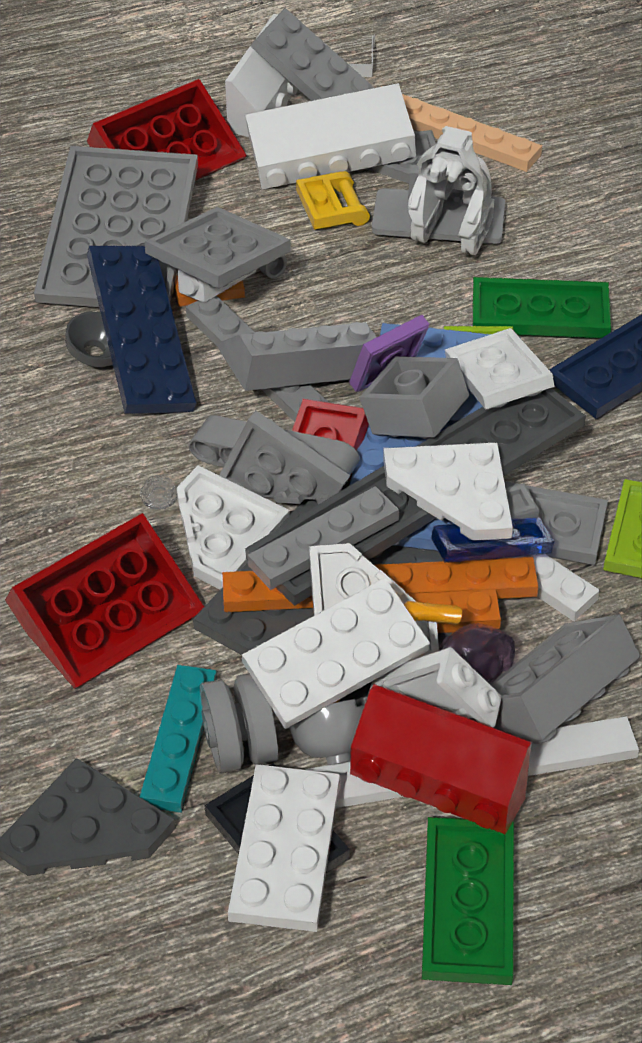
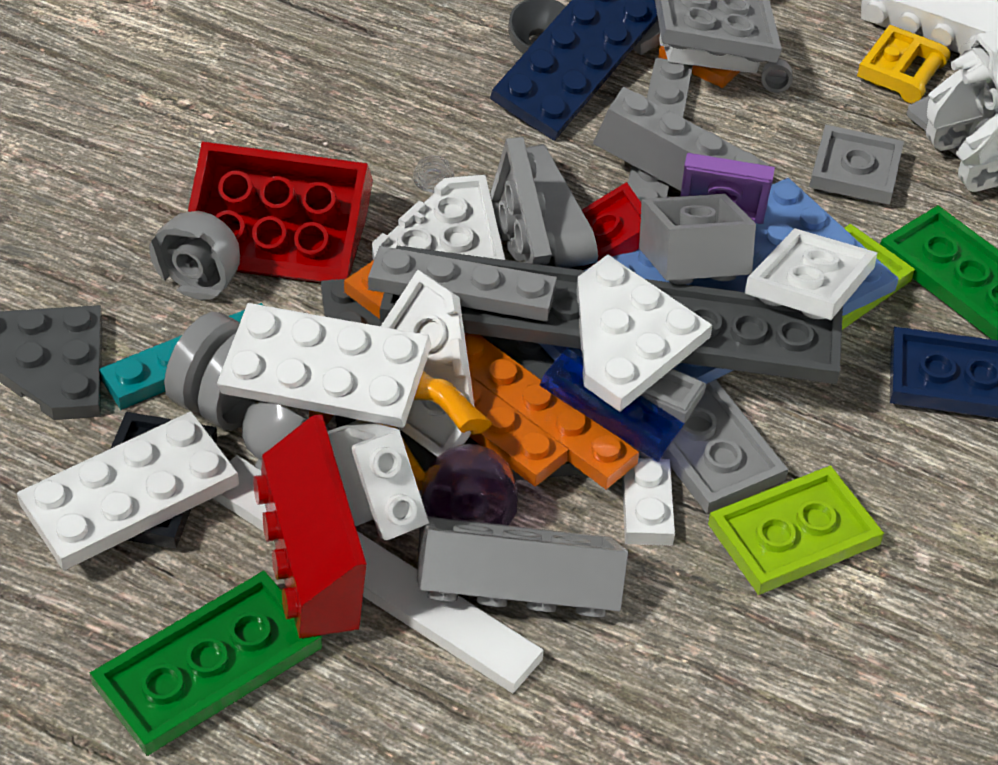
camera: 45 degrees right, 0 degrees up
none -> light grey cylinder [149,211,240,300]
none -> light grey plate [809,124,904,205]

